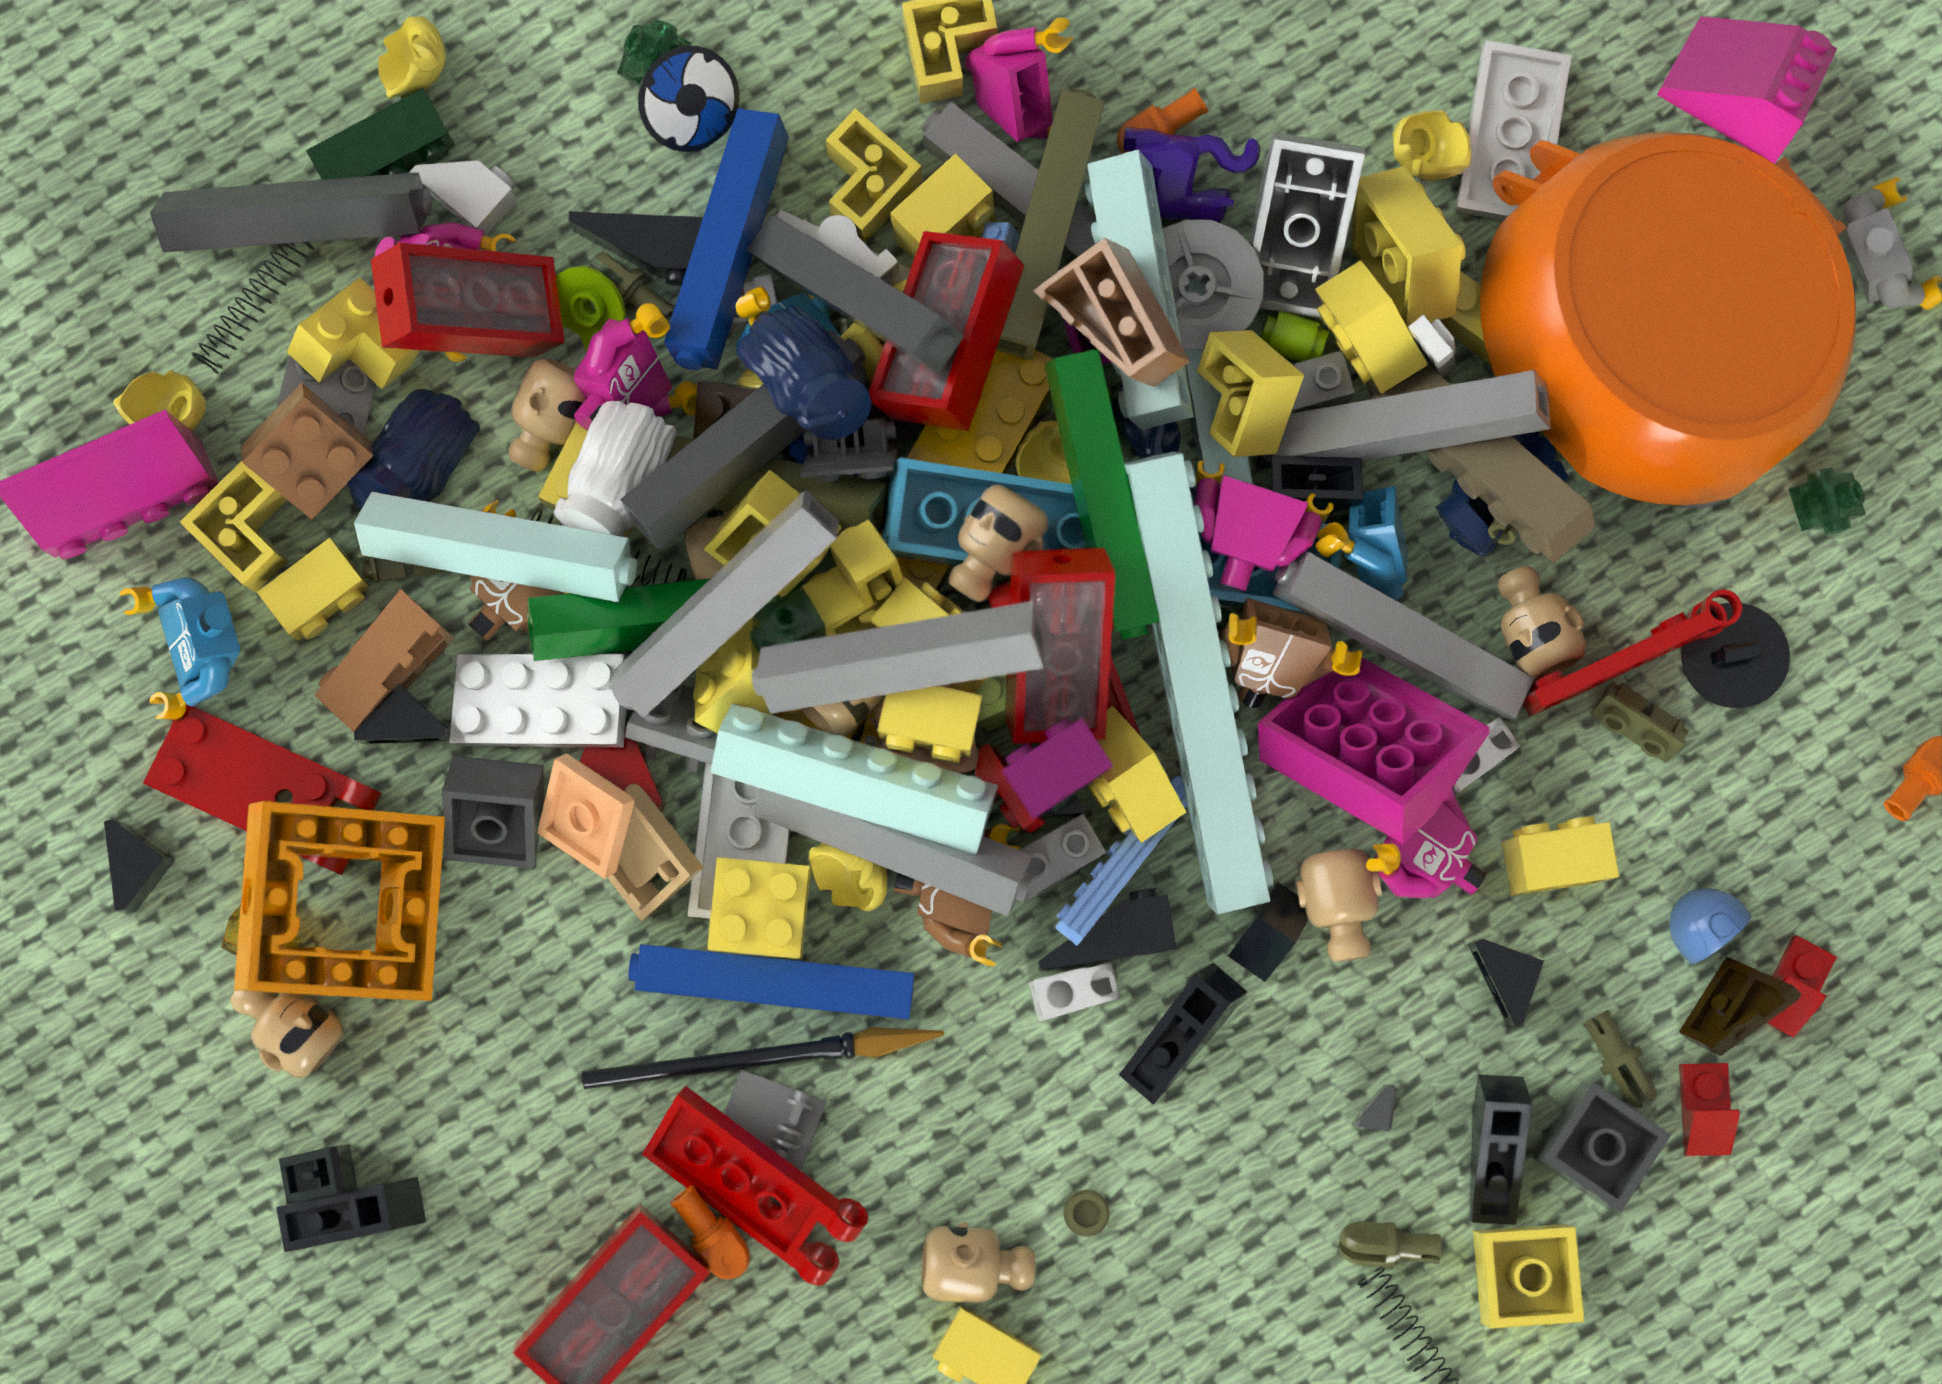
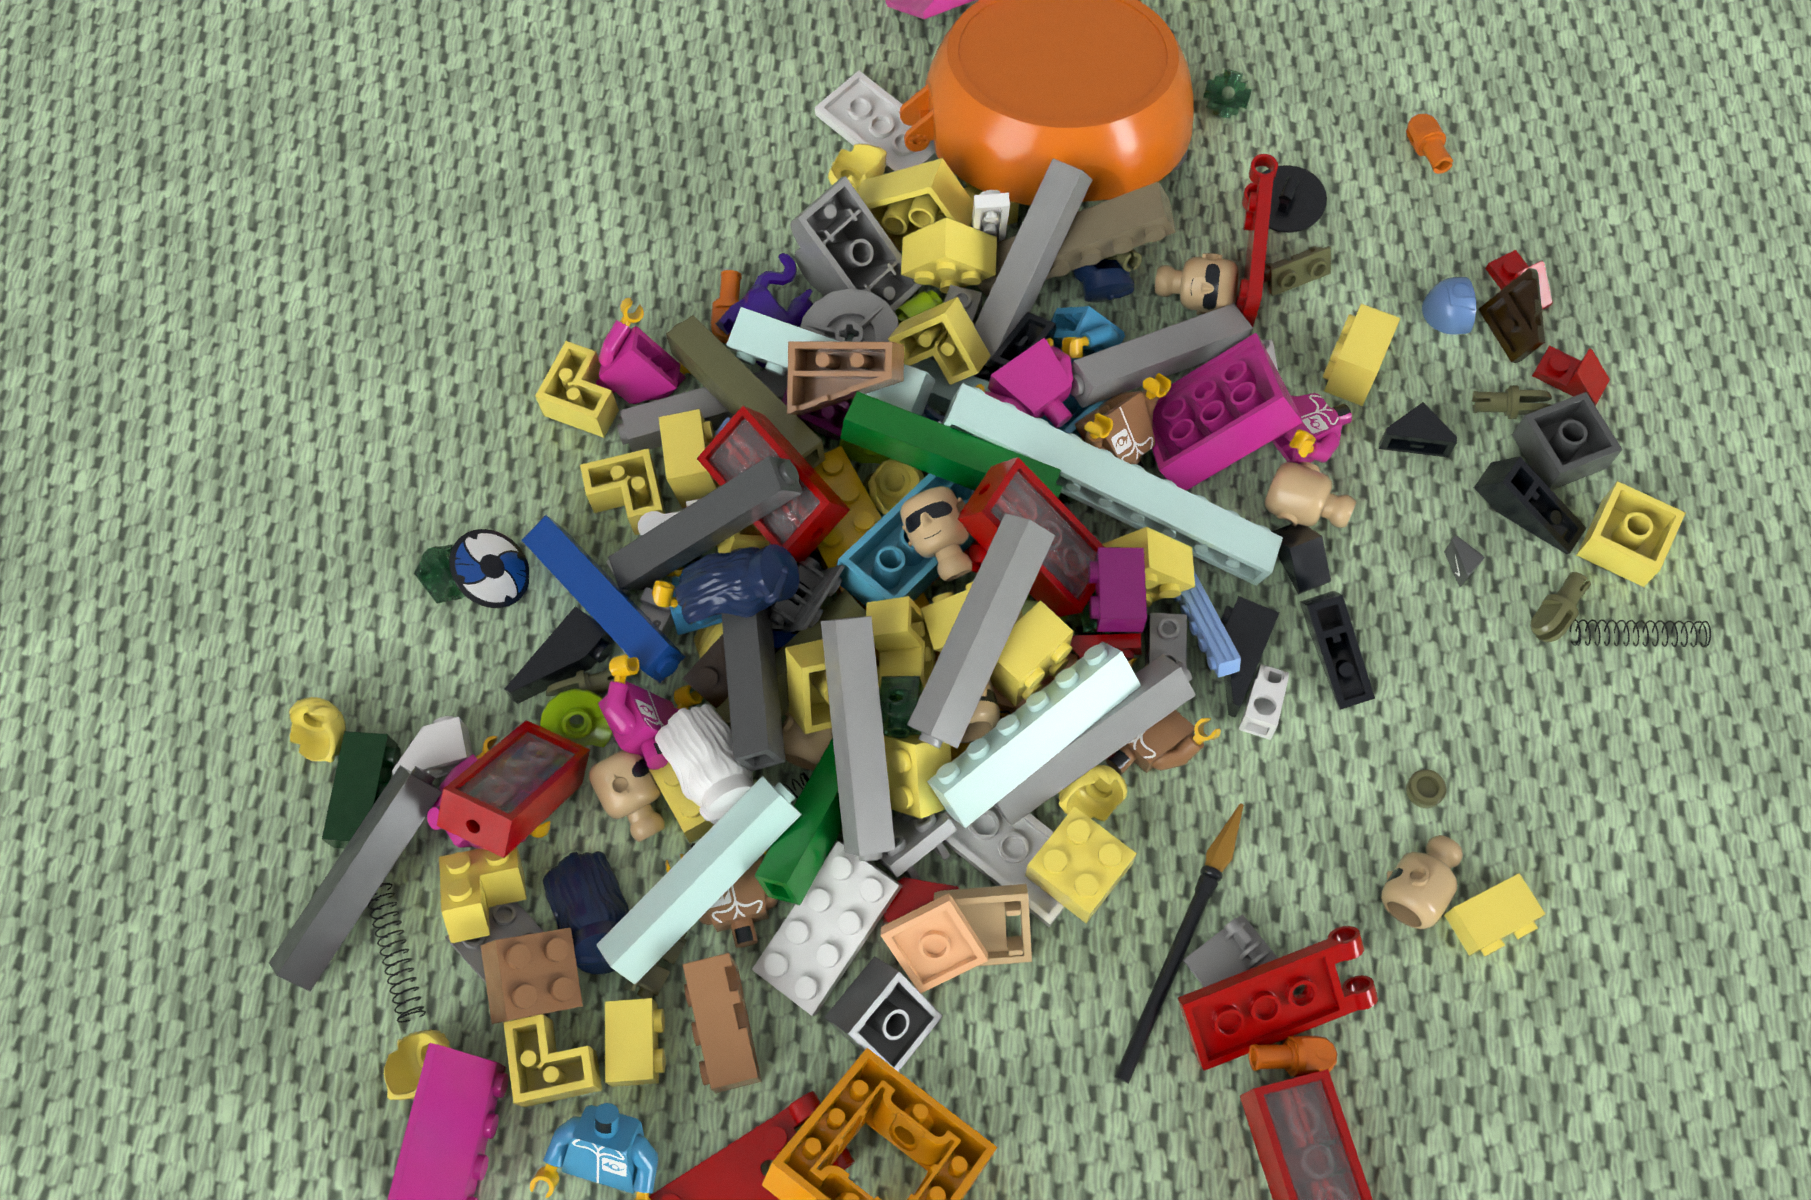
camera: 50 degrees left, 15 degrees down
black slope [354,685,450,744] -> none
blue brick [628,944,915,1020] -> none

